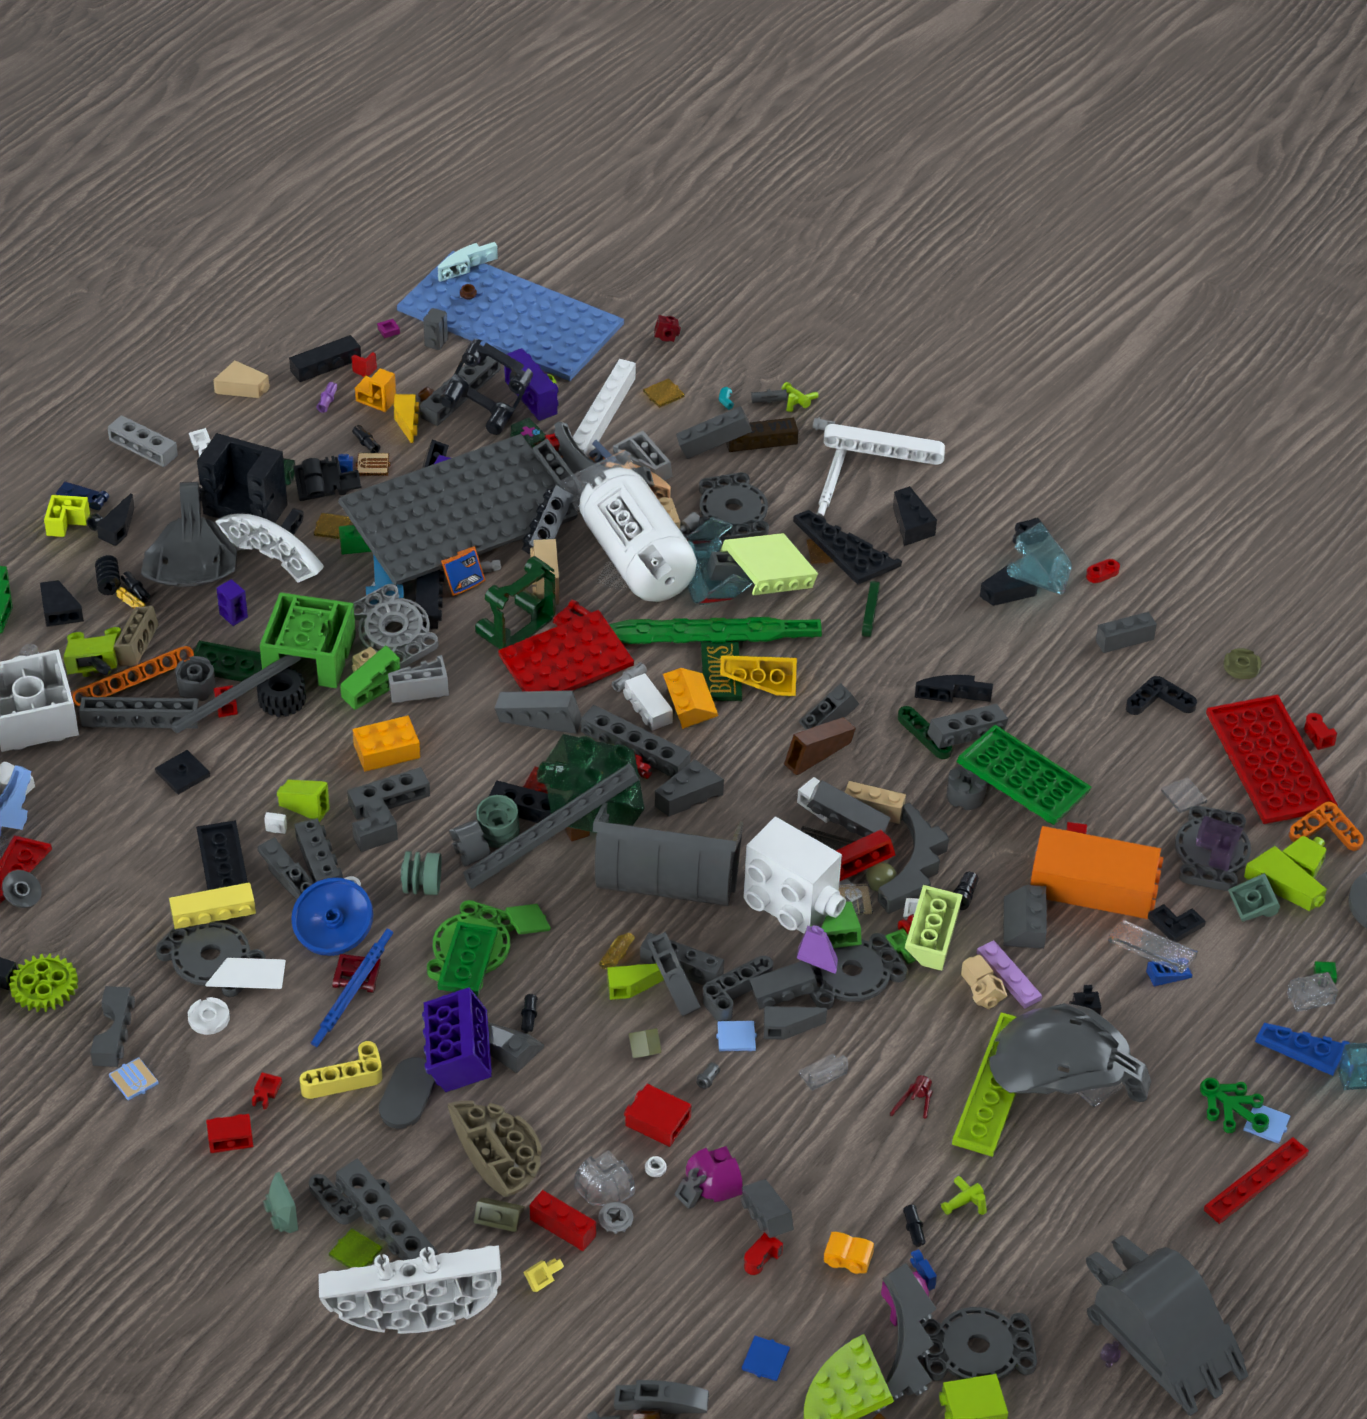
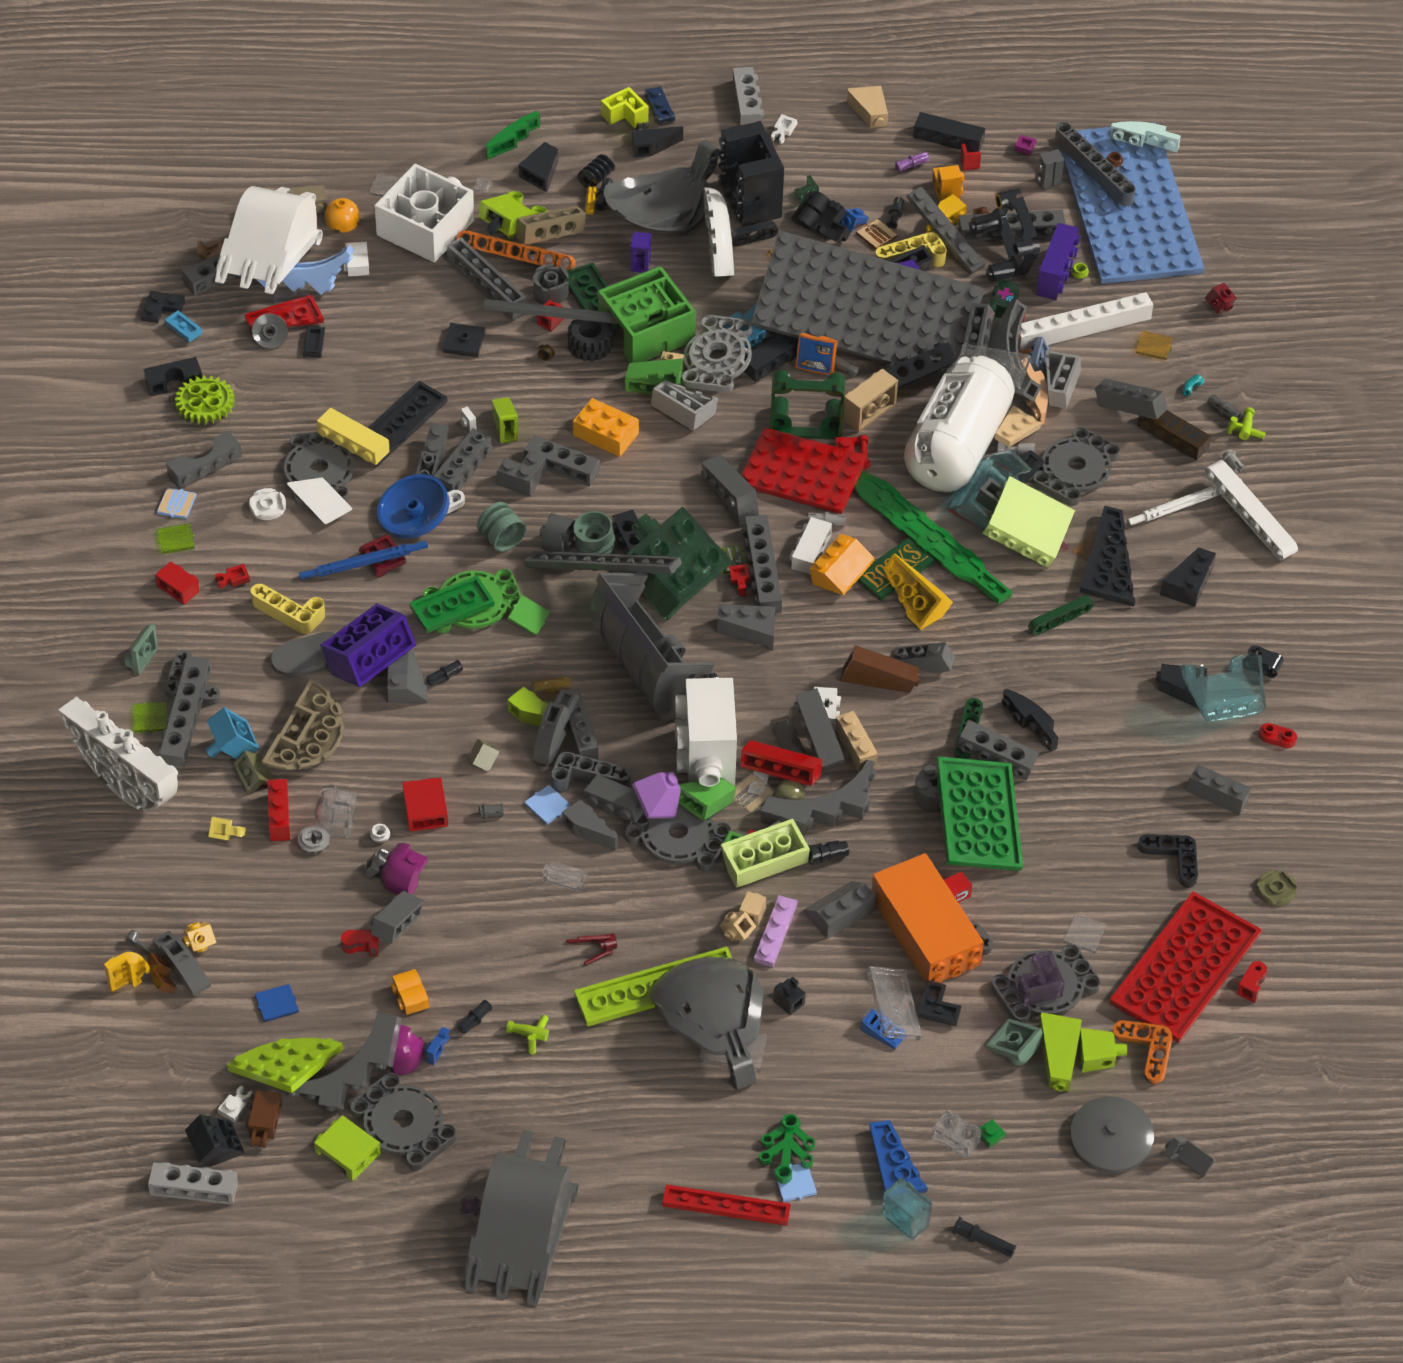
camera: 50 degrees right, 5 degrees up
none -> clear neon green piece [157,523,195,554]
none -> yellow brick [182,922,216,953]
none -> dark azure brick [206,707,260,759]
none -> black tile [303,326,325,358]
none -> dark brown plate [538,344,555,361]
none -> light yellow beam [875,232,947,267]
none -> dark grey plate [906,187,985,275]
none -> dark grey beam [1055,122,1136,206]

